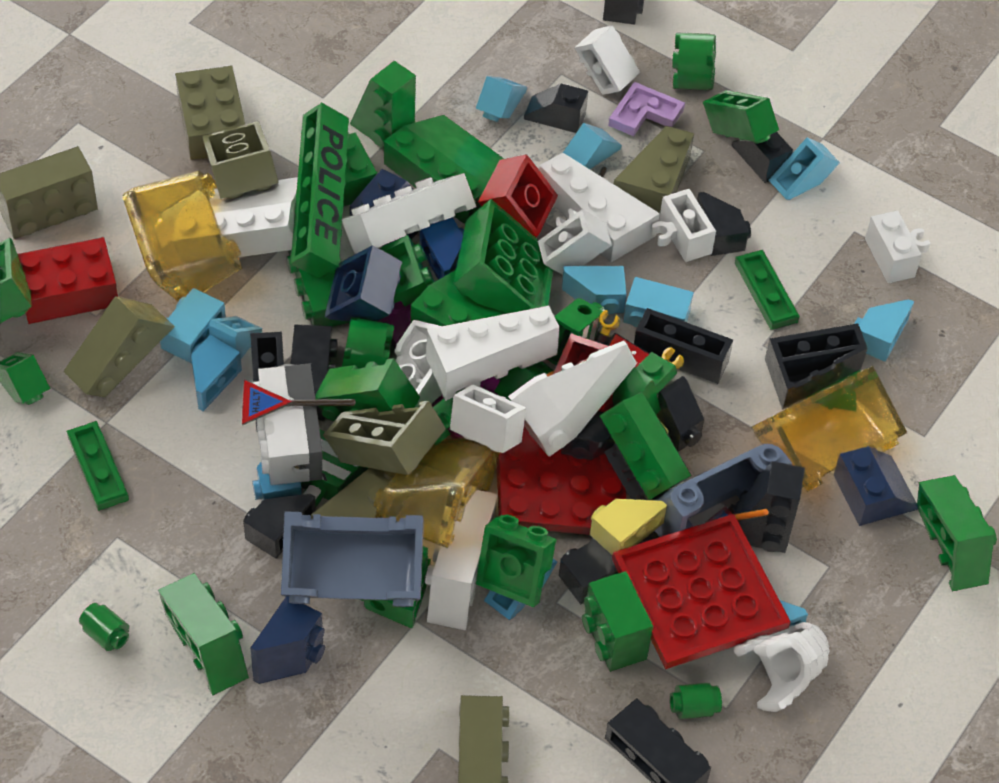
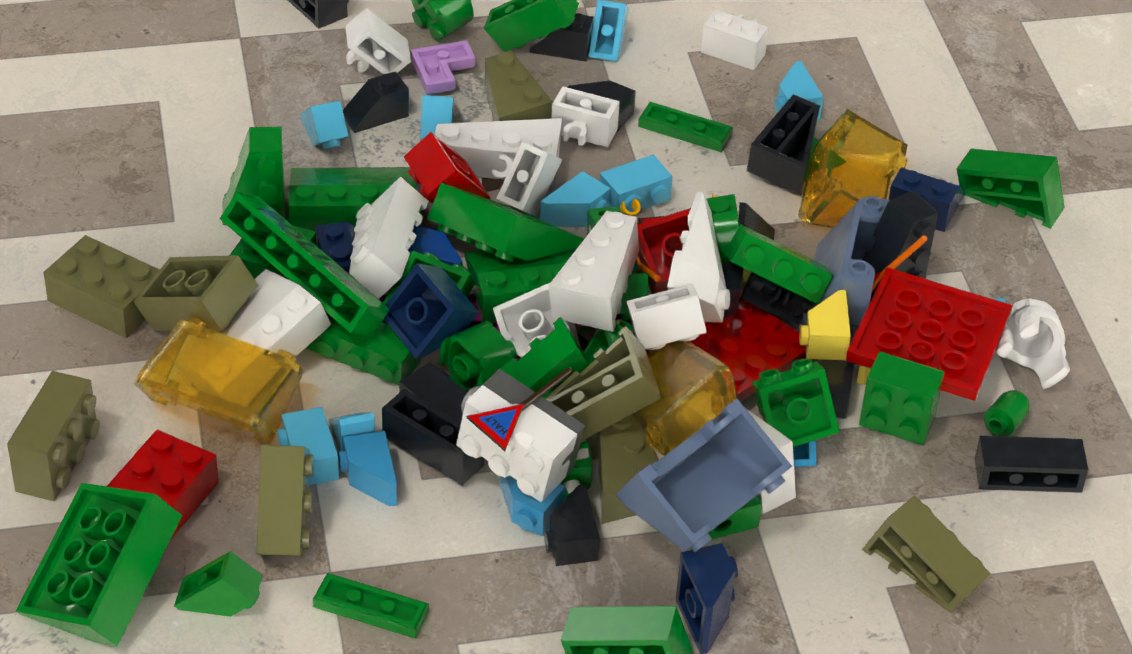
camera: 45 degrees left, 10 degrees down
black brick [634,308,733,384] -> none

